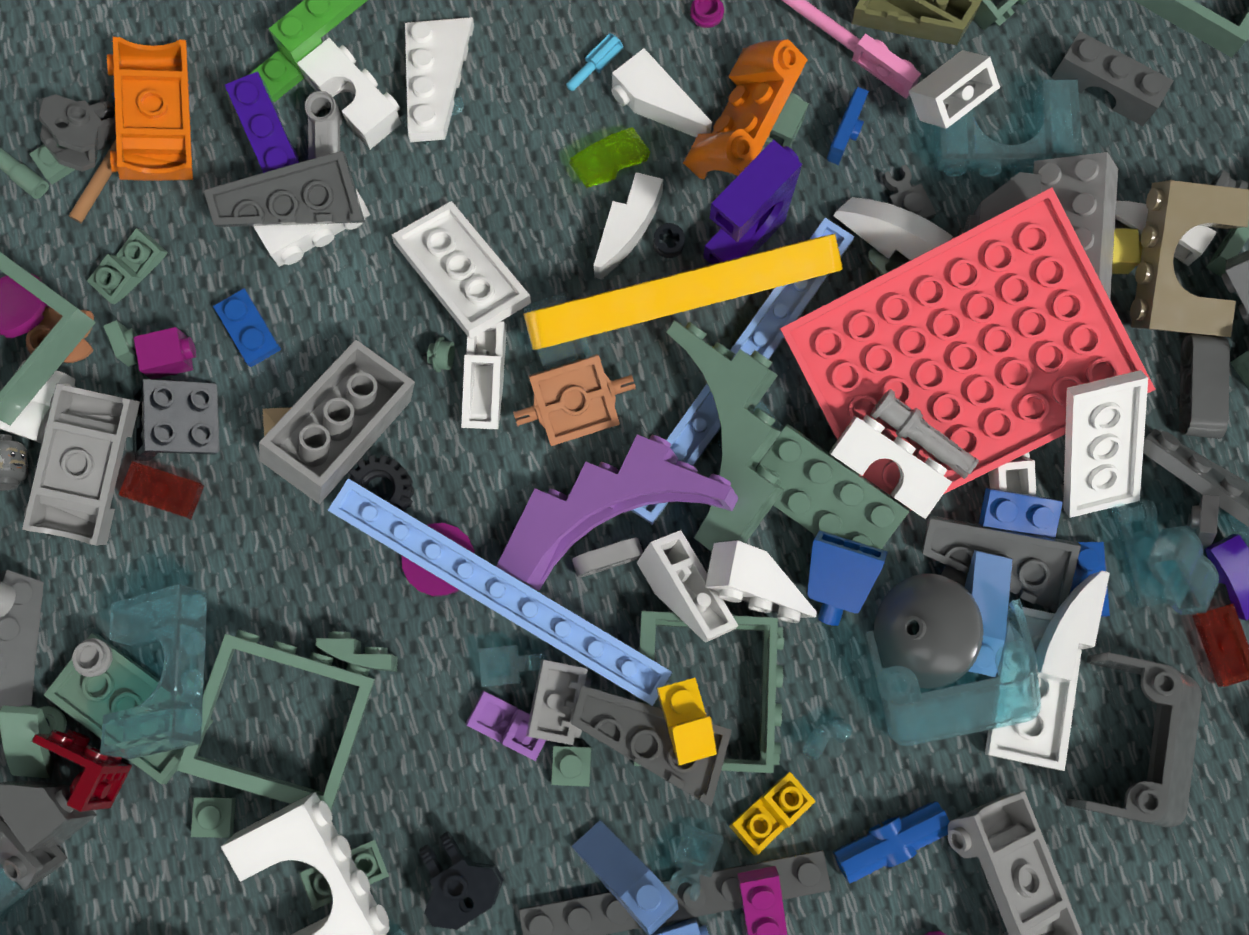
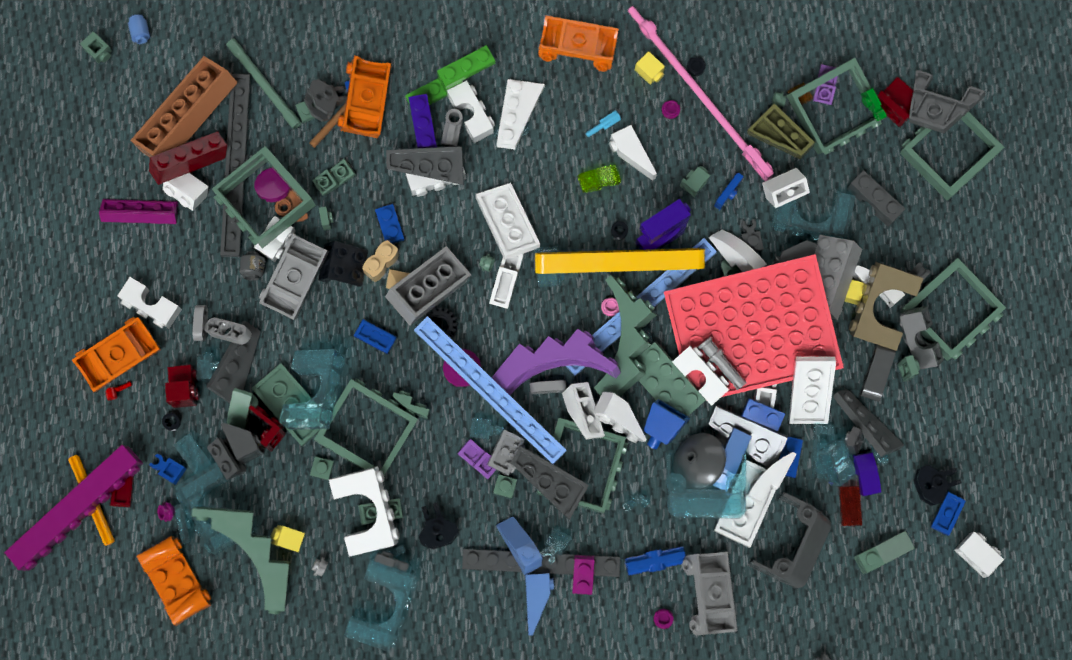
camera: 10 degrees right, 0 degrees up
light grey plate [72,638,113,677] -> none
clear red plate [118,461,204,520] -> none
magenta brick [133,327,196,380] -> none
nougat plate [513,354,636,446] -> none
white slope [594,172,663,279] -> none
yellow slope [656,677,717,765] -> none
orange piece [683,39,808,179] -> none
yellow slope [729,772,816,856] -> none
none -> blue plate [354,319,397,355]
none -> tan brick [363,240,399,282]
none -> bright pink plate [601,297,619,317]

